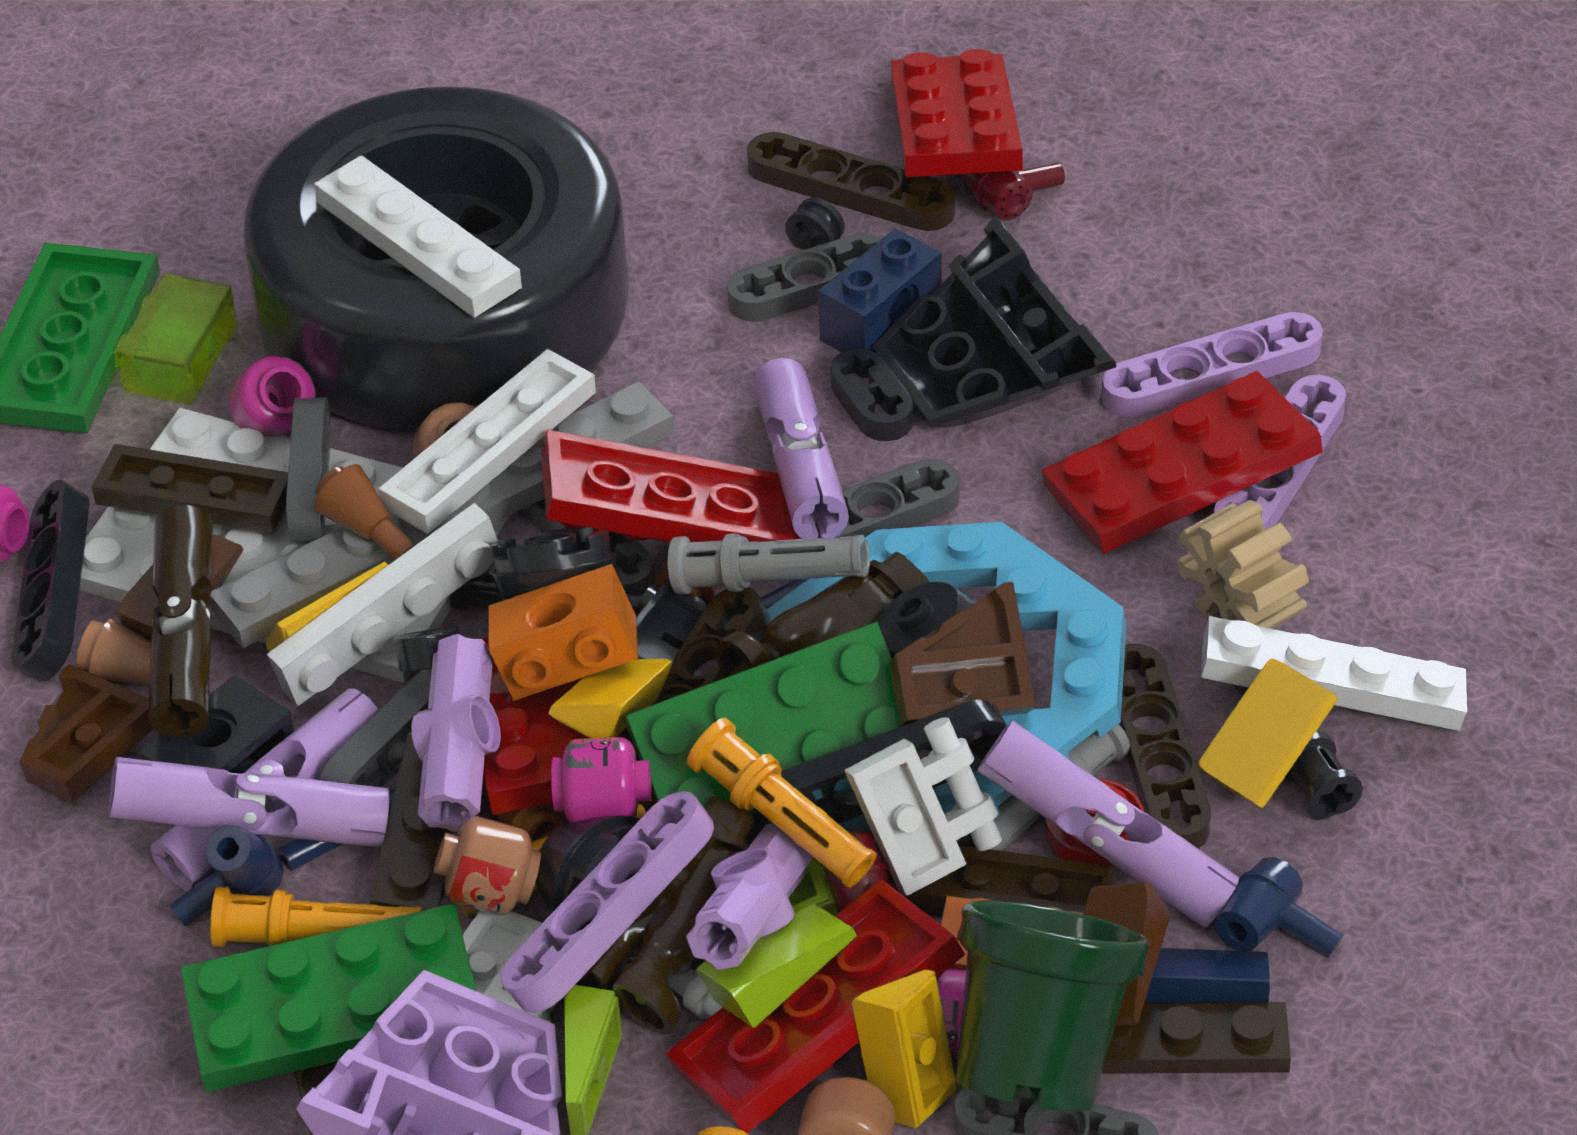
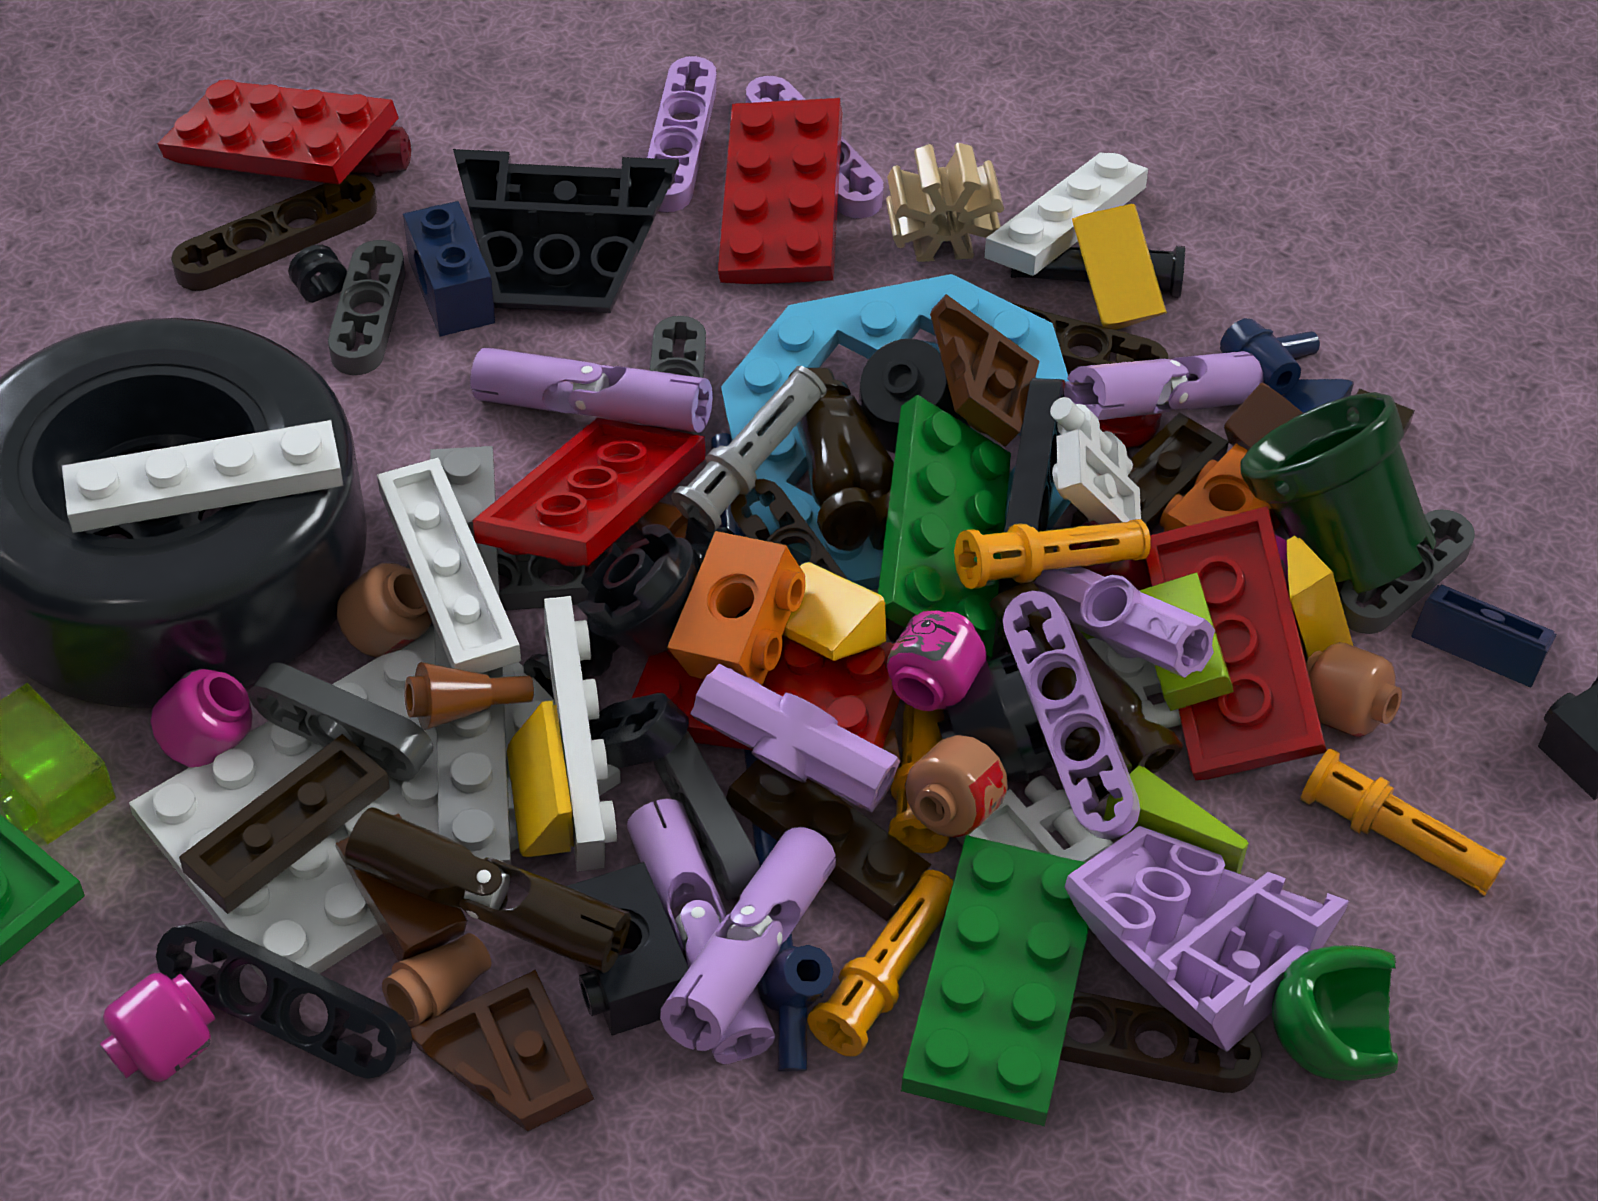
camera: 65 degrees left, 5 degrees up
black beam [830,348,913,442] -> none

